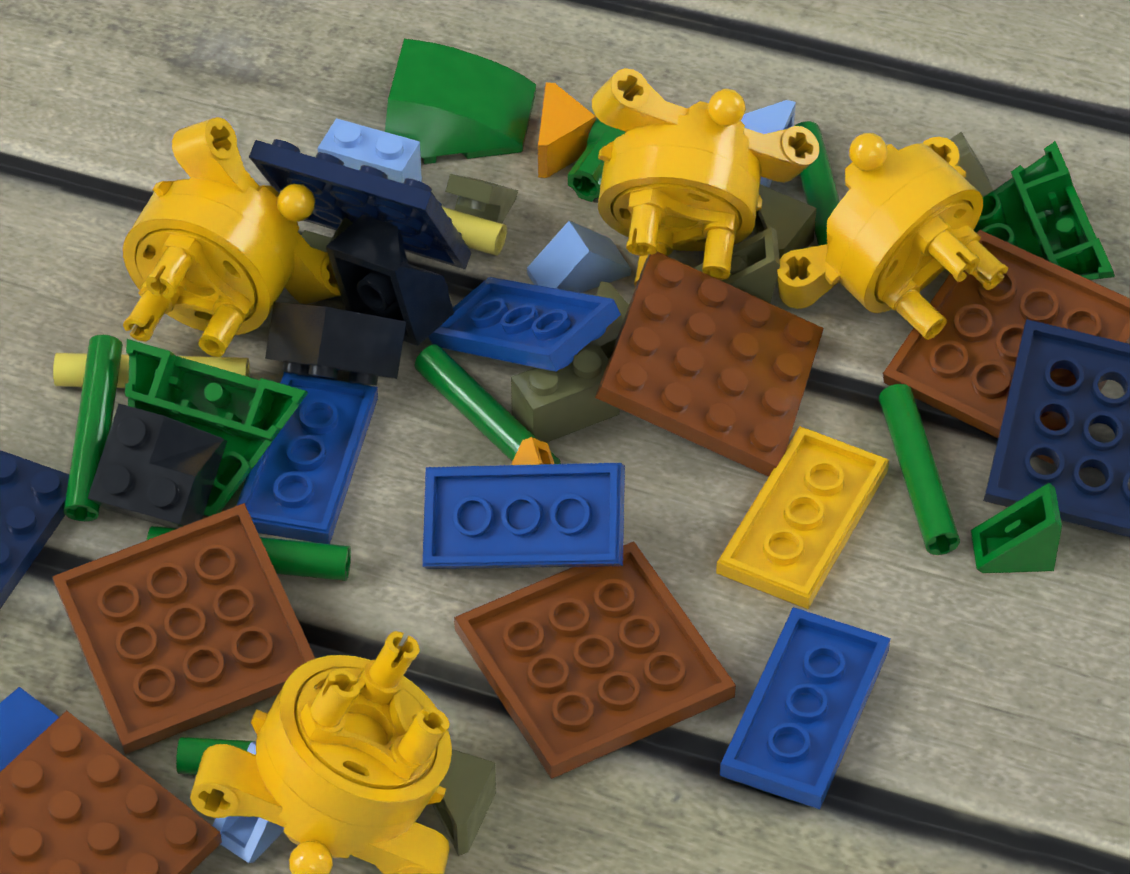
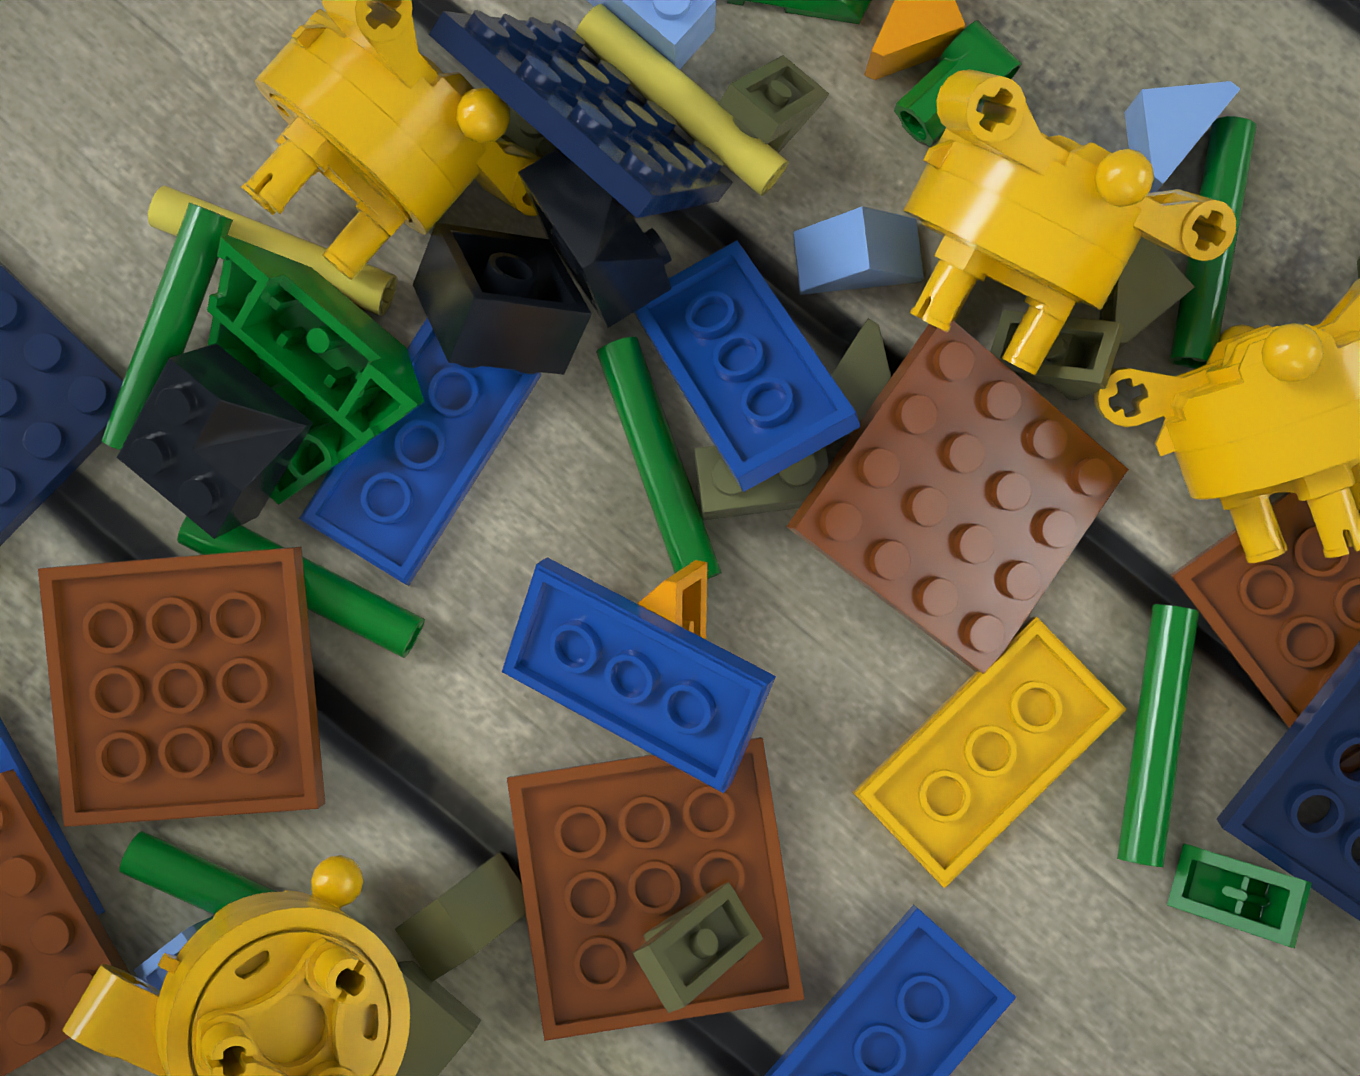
camera: 20 degrees right, 35 degrees up
none -> olive slope [395,851,526,982]
none -> olive slope [633,882,763,1013]

